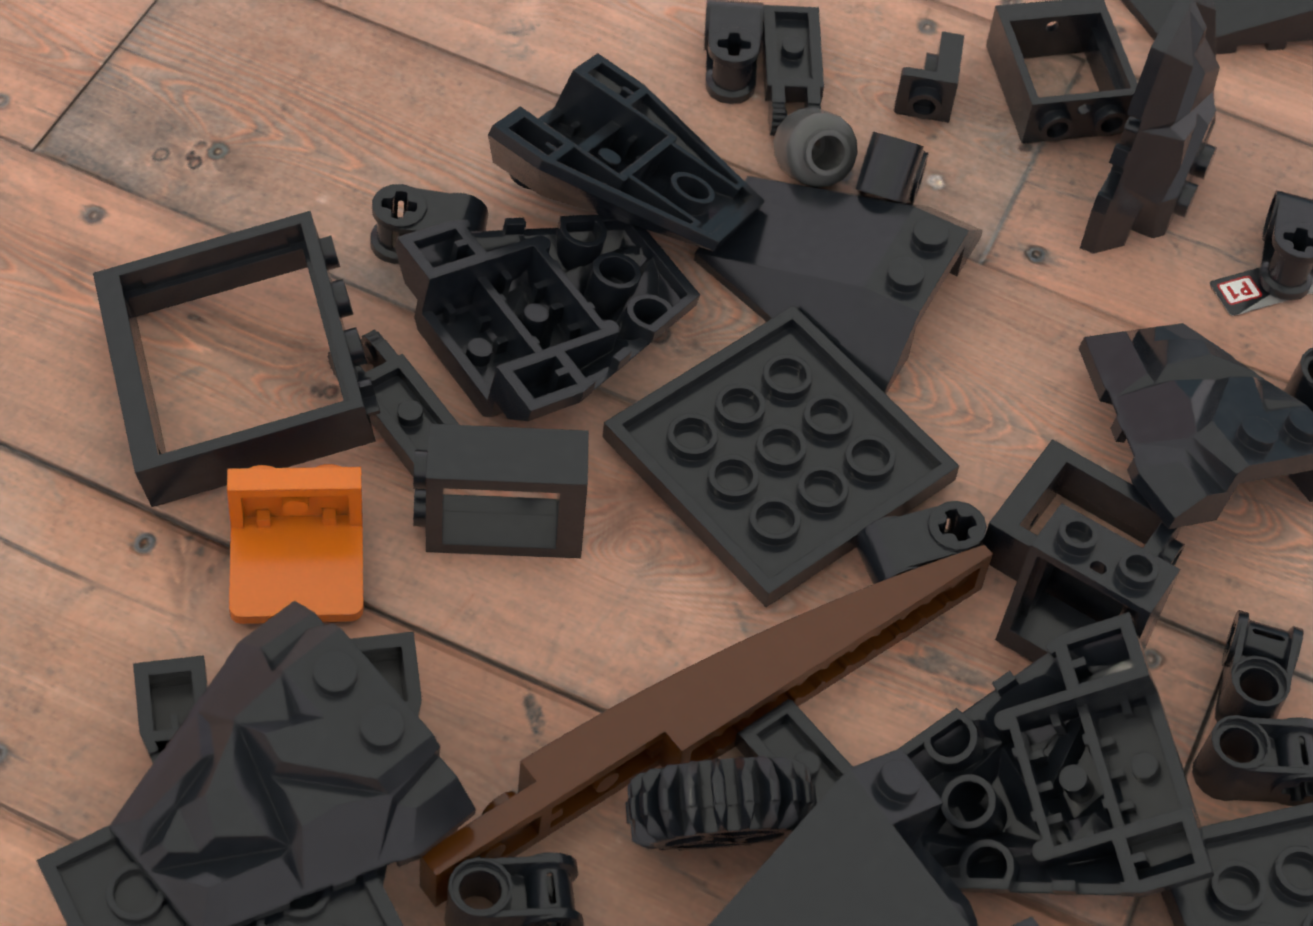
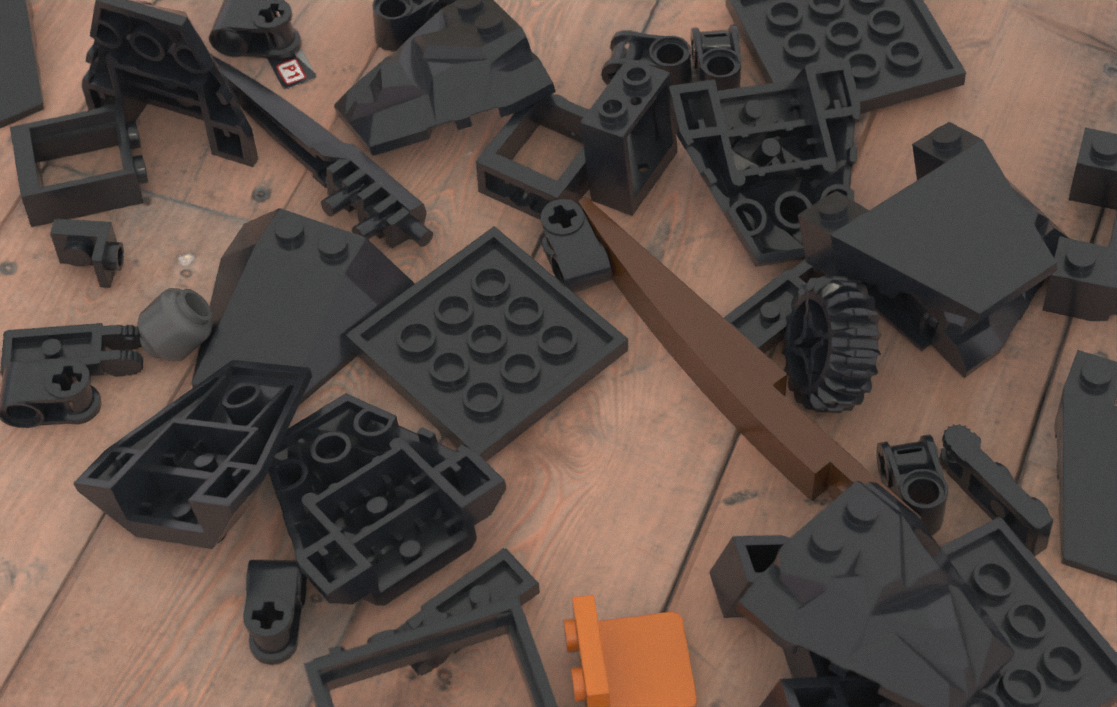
camera: 85 degrees left, 0 degrees up
black window [413,424,589,559] -> none
black piece [855,132,929,204] -> none
none -> black piece [212,55,433,248]

